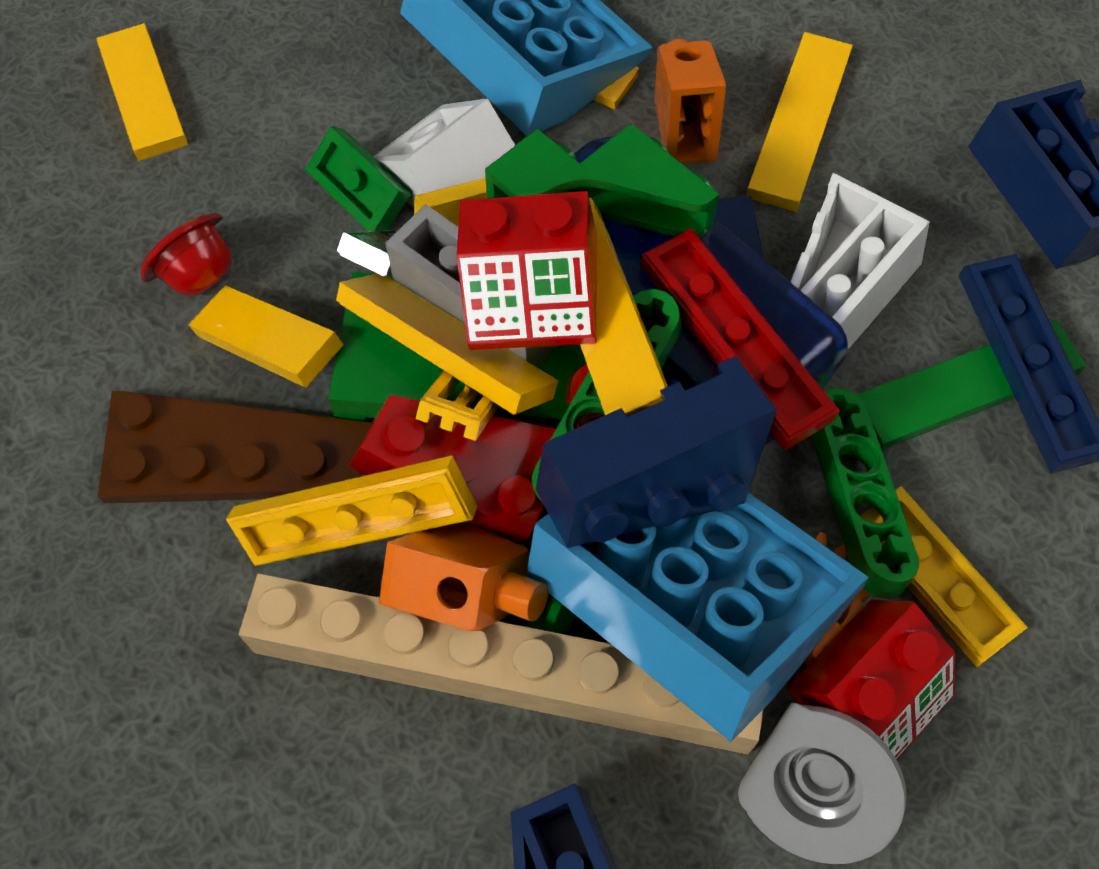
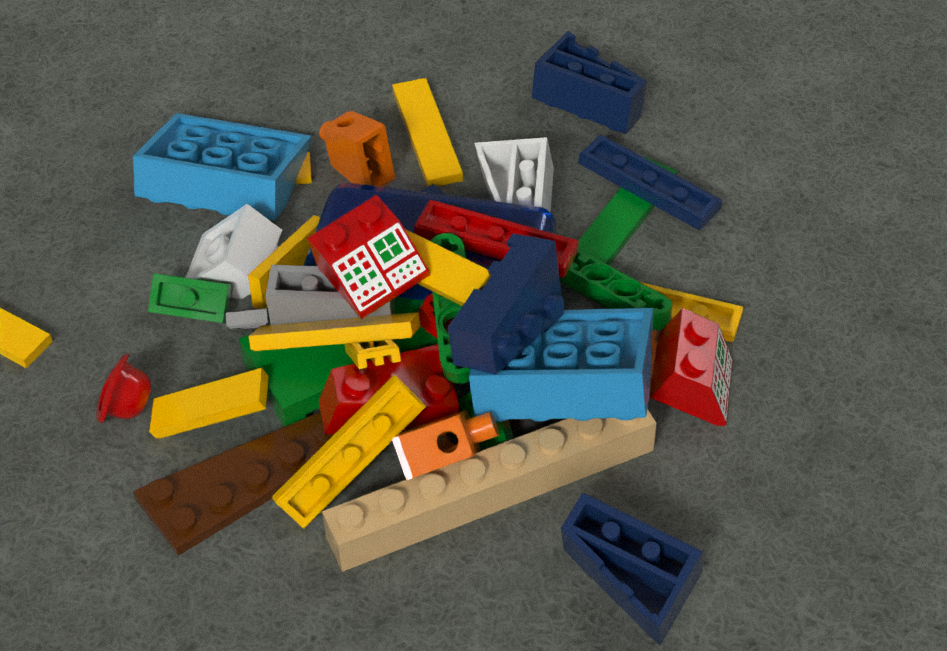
camera: 35 degrees left, 15 degrees down
green arch [485,123,719,238] -> none
light grey hat [738,703,907,864] -> none

